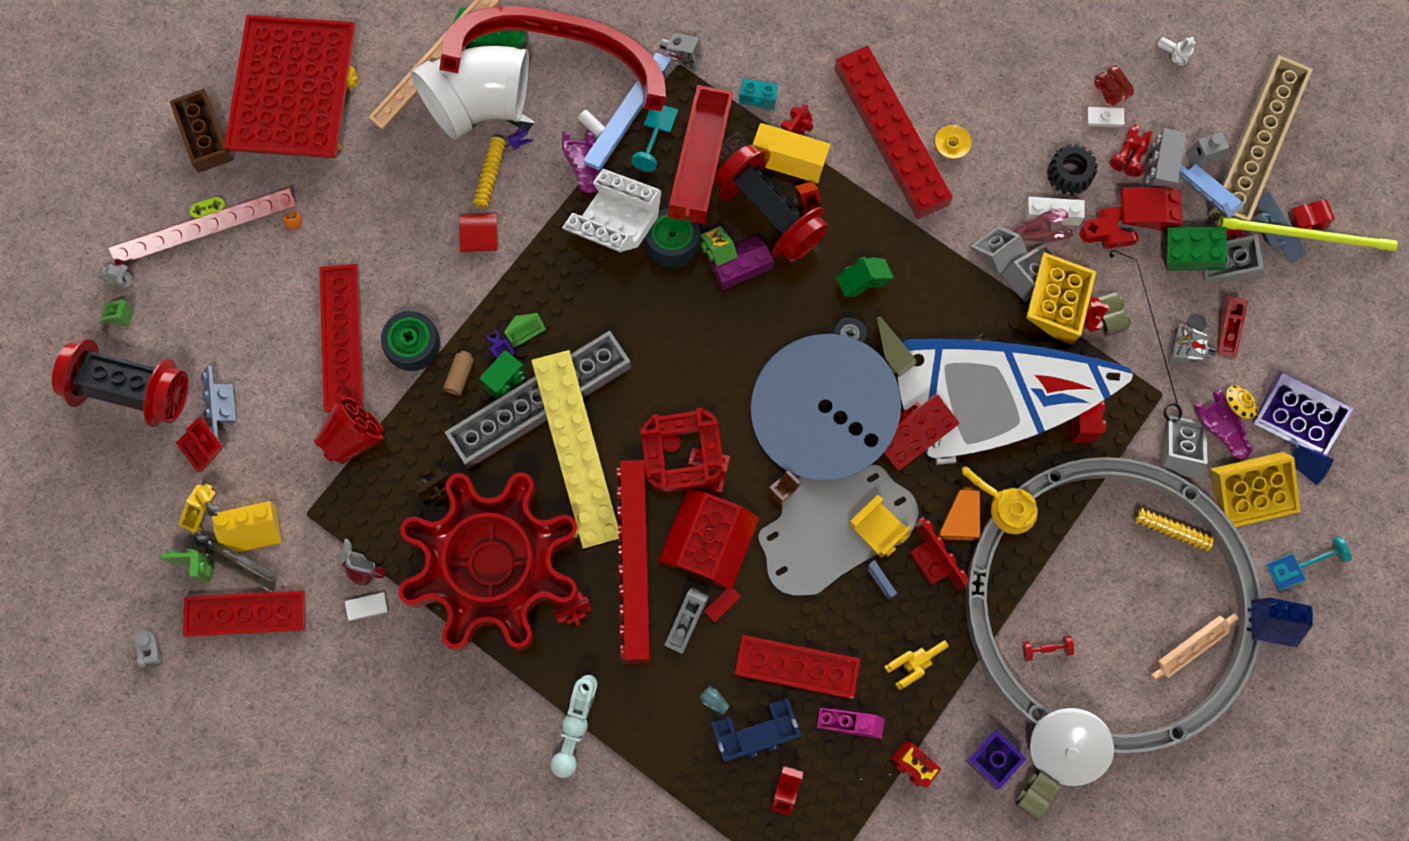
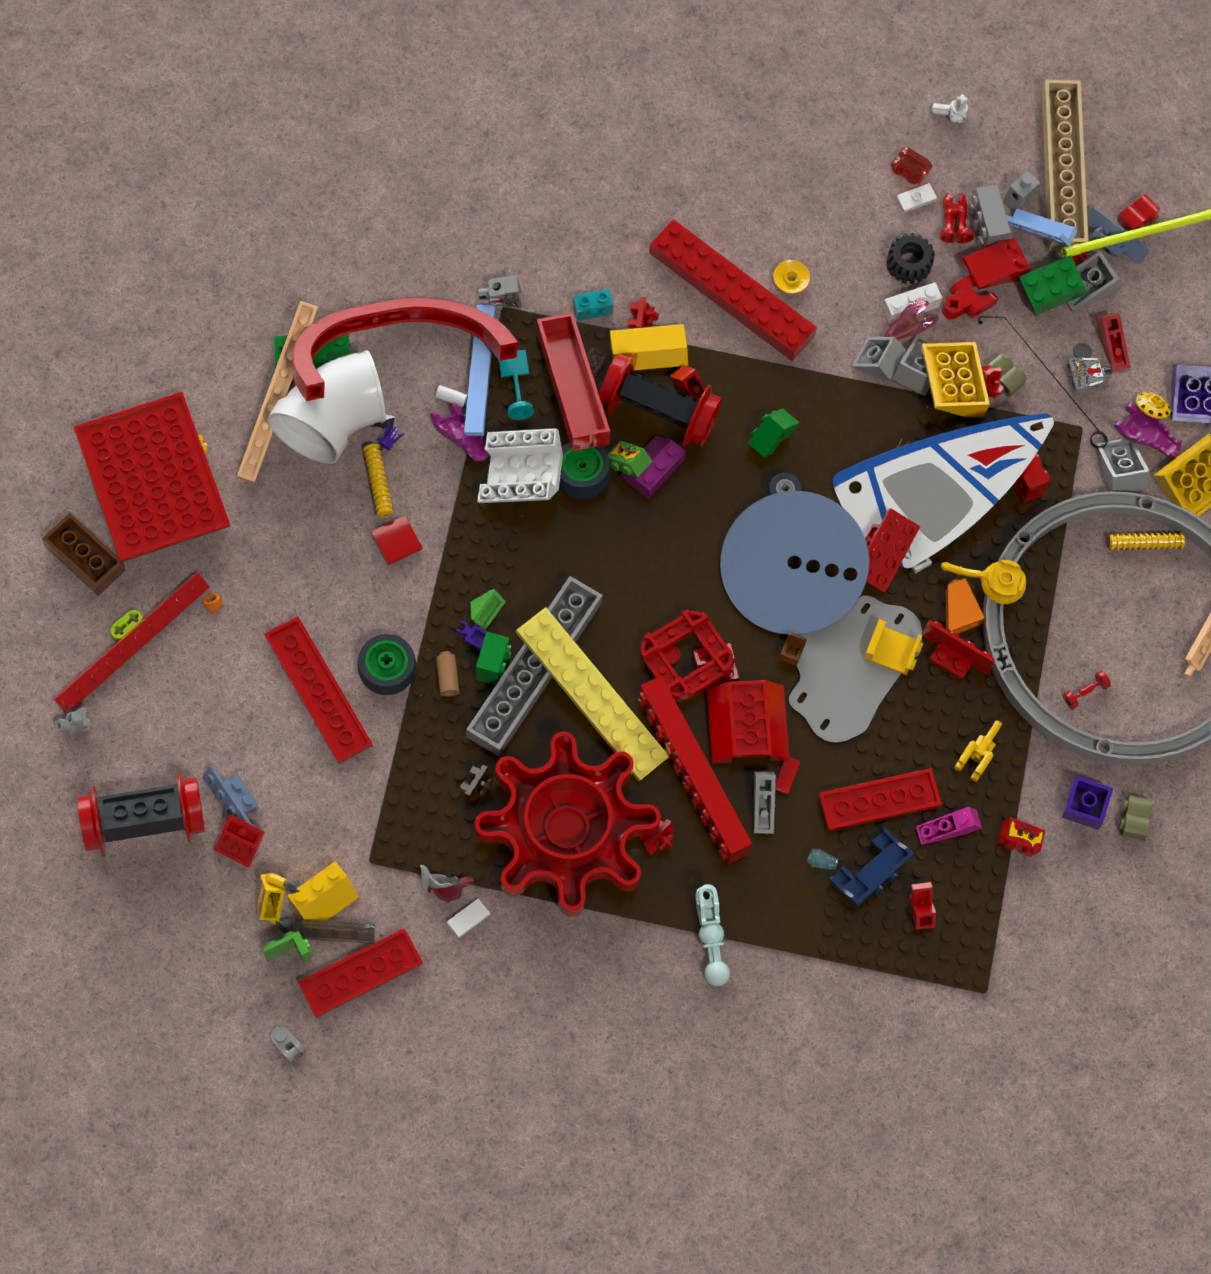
camera: 30 degrees left, 5 degrees down
bright green slope [100,300,134,327] -> none
red cone [313,396,384,464] -> none
sand blue tile [867,560,897,600] -> none
olive slope [877,316,917,377] -> none
white dish [1030,708,1114,786] -> none

